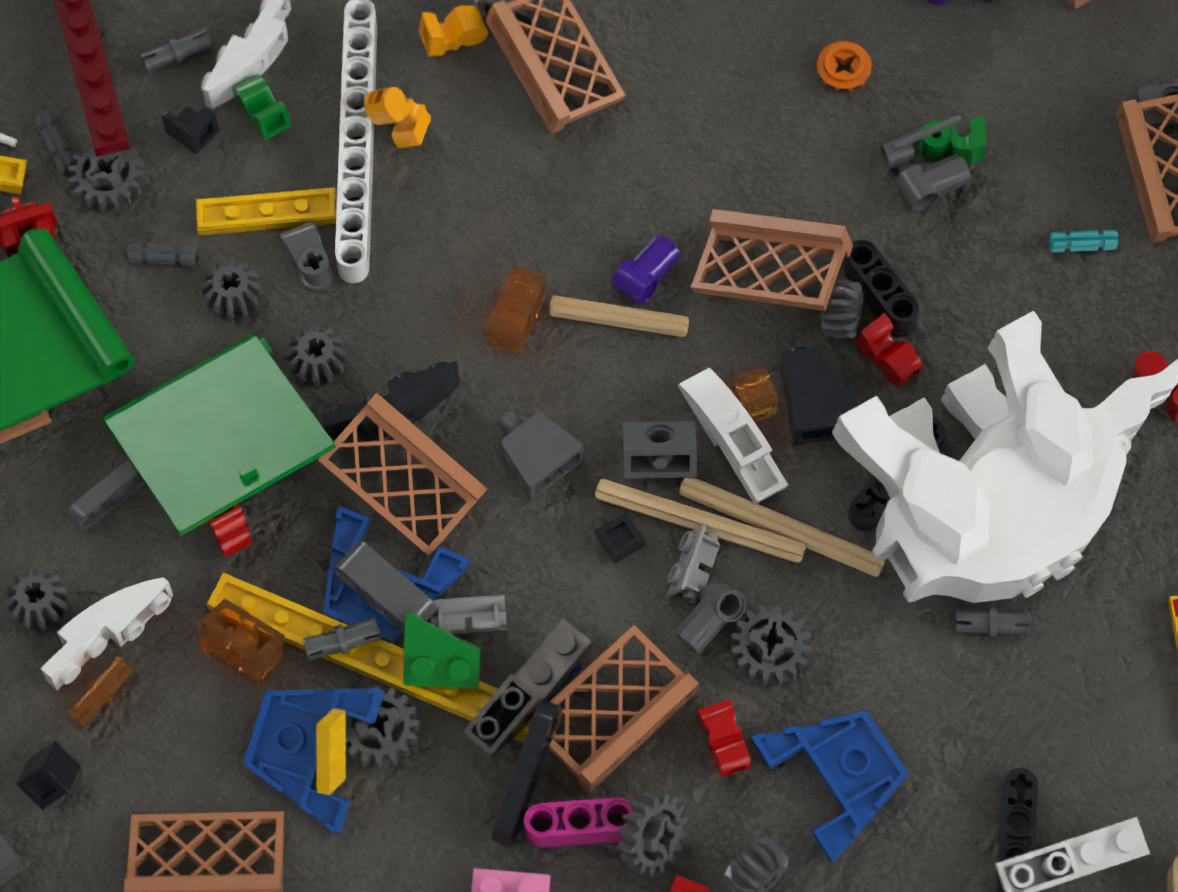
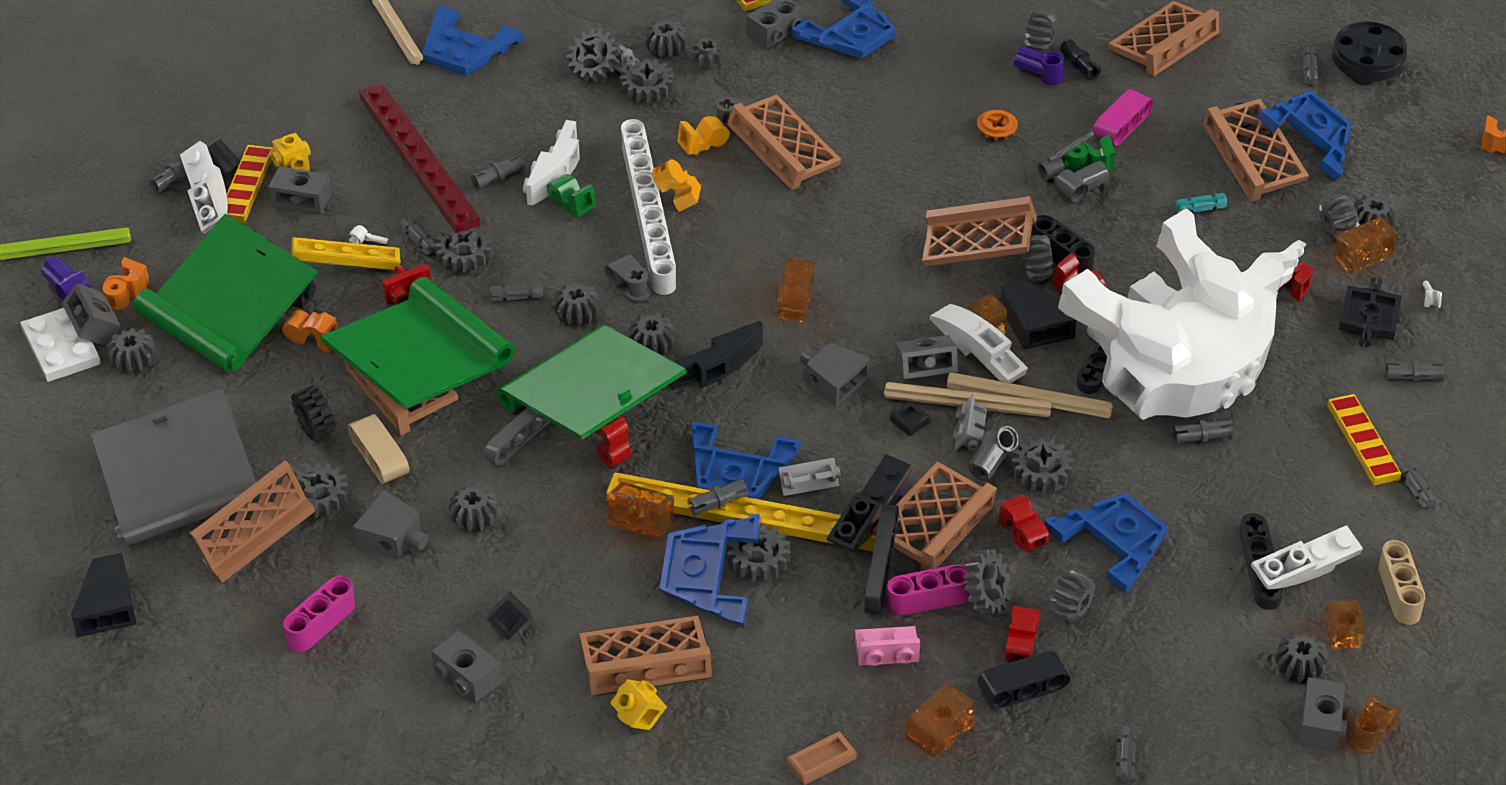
camera: 10 degrees left, 20 degrees down
white slope [41,577,173,690] -> none
clear orange pin [66,656,135,729] -> none
black panel [162,106,219,155] -> none
yellow tile [196,187,337,236] -> none
yellow tile [316,708,346,795] -> none
nougat fence [318,392,487,557] -> none
dark grey beam [333,541,437,634] -> none
green wing [403,611,481,689] -> none
tan axle [549,296,689,337] -> none
dark purple piece [611,235,680,305] -> none
none -> dark pink beam [1092,89,1154,146]

